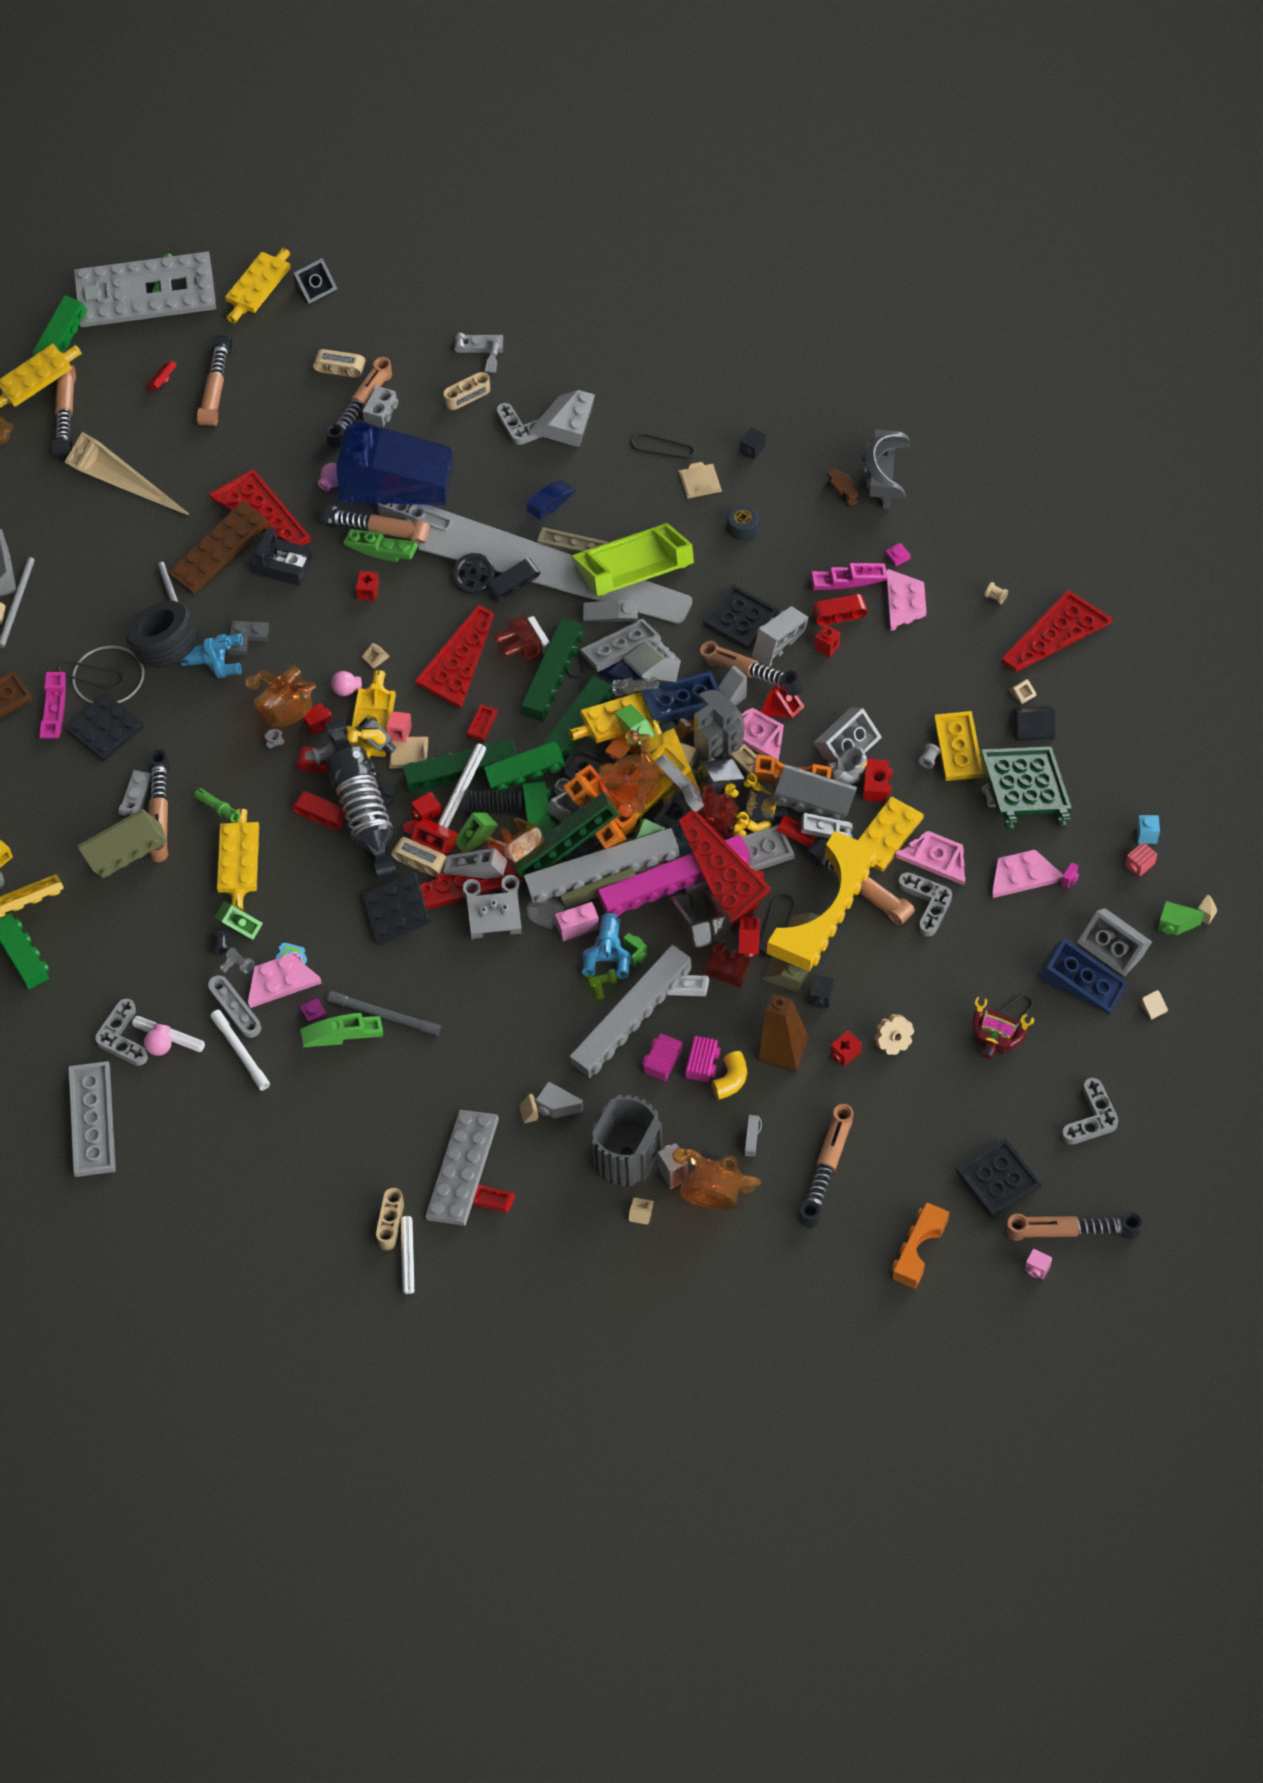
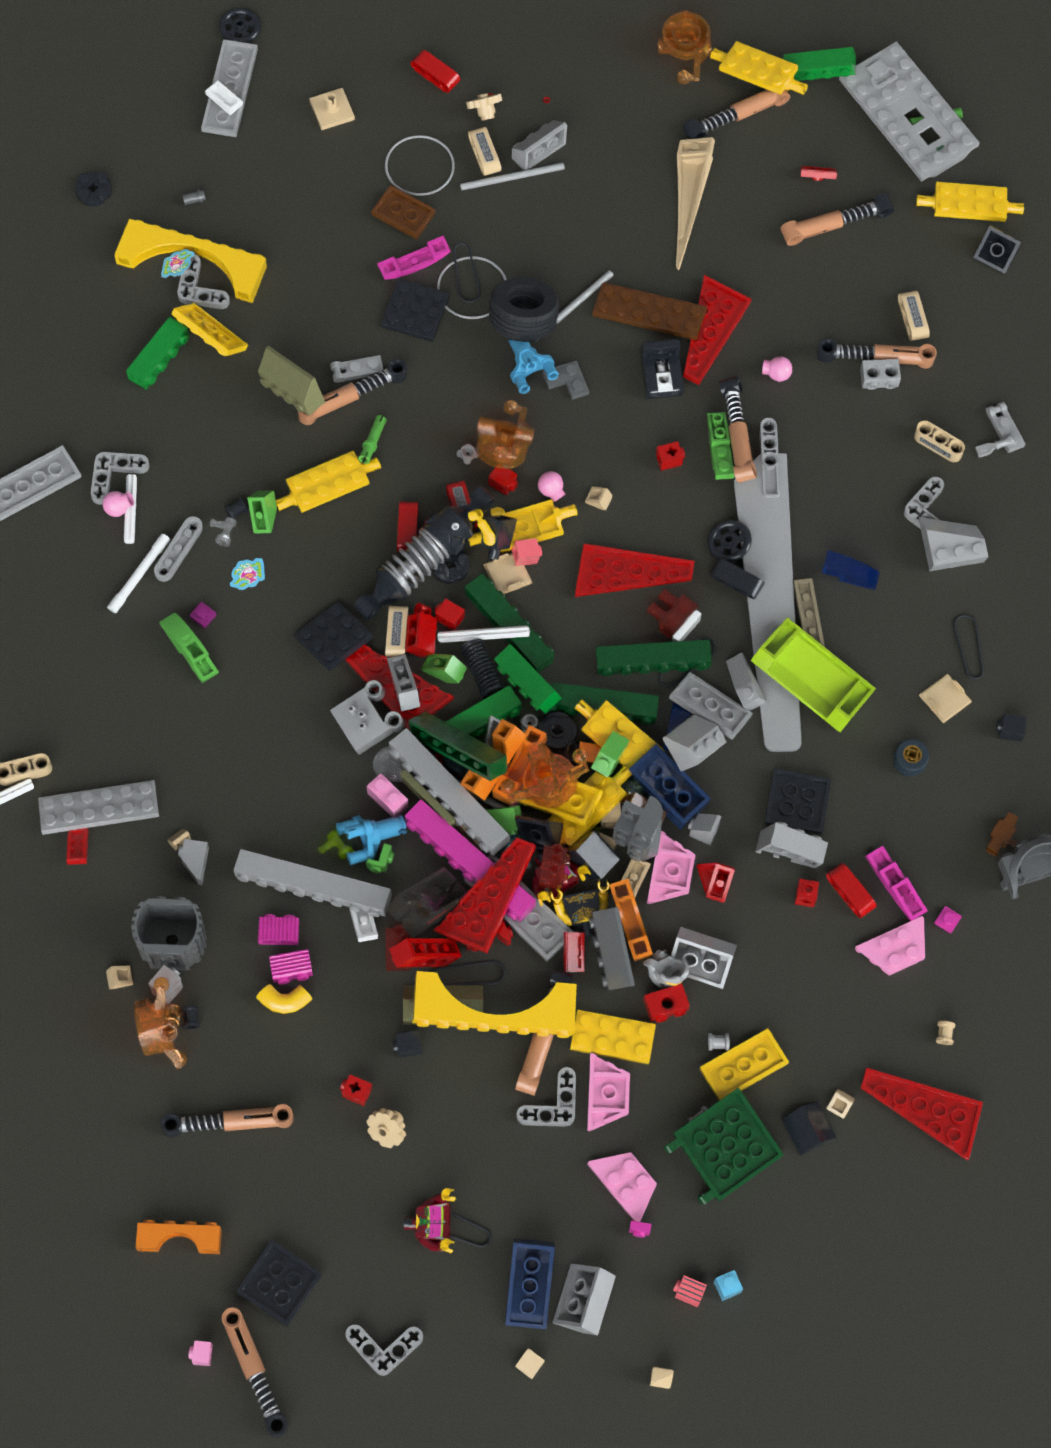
camera: 60 degrees right, 10 degrees up
bright pink wing [248,954,322,1008] -> none
light grey bush [312,743,333,765] -> none
dark grey piece [327,991,441,1036] -> none
clear blue slope [336,422,454,506] -> none
red plate [466,704,498,742] -> none
clear orange window [486,817,545,863] -> none
clear pin [611,677,659,696] -> none
light grey beam [656,754,704,812] -> none
piece [700,641,804,696] -> none
light grey piece [745,1115,762,1157] -> none
reddish brown slope [759,993,809,1073] -> none
light grey plate [801,813,853,839] -> none
bright green slope [1158,901,1204,935] -> none

